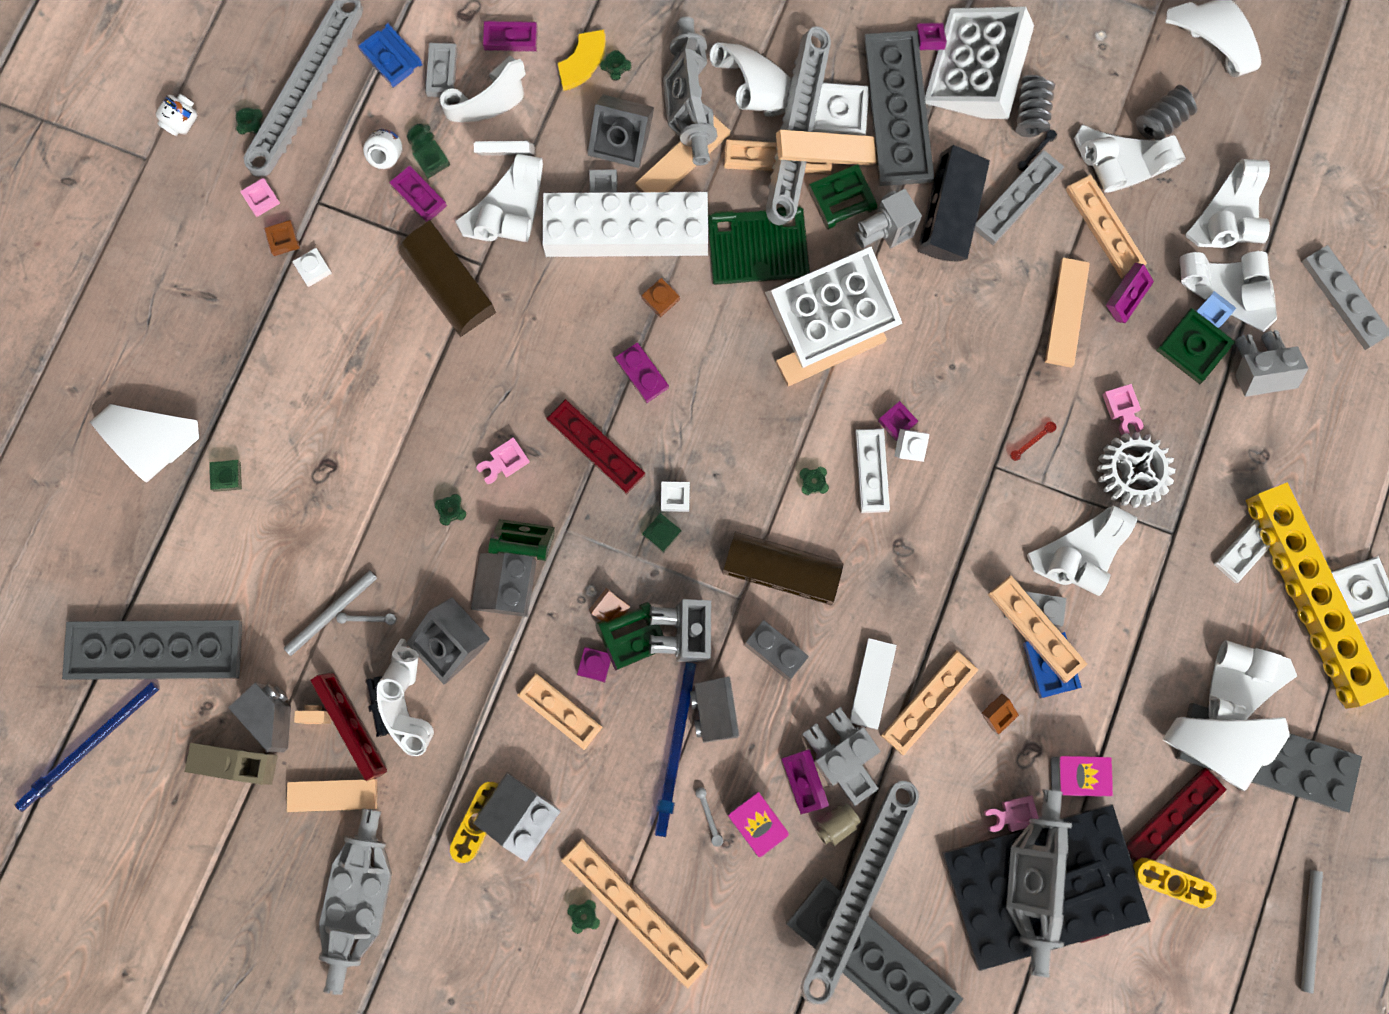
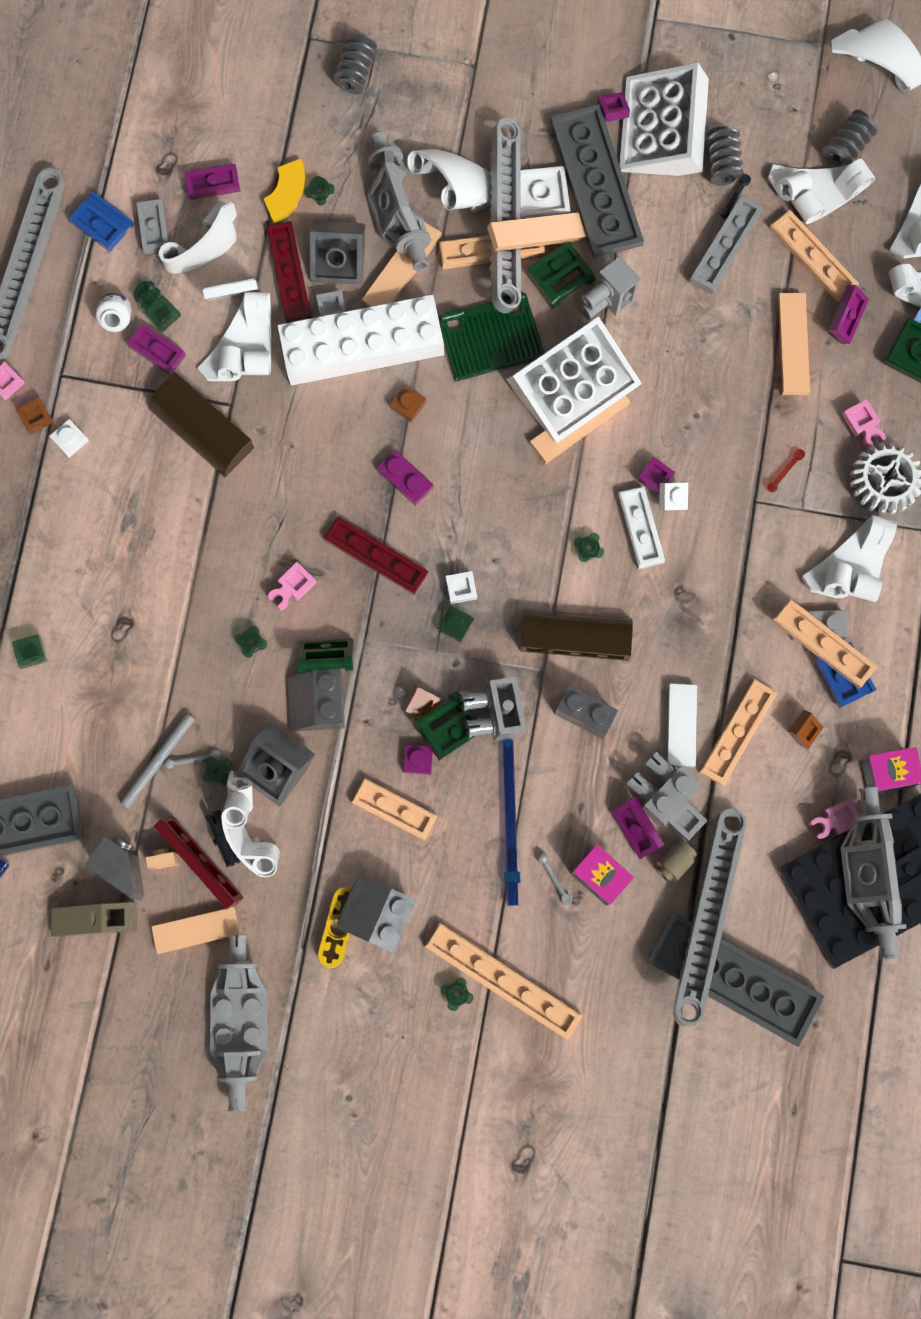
camera: 10 degrees left, 0 degrees up
flat silver slope [690,677,739,743] -> none
black brick [917,145,990,261] -> none
none -> clear green plate [203,756,232,786]
none -> dark red tile [266,221,312,323]

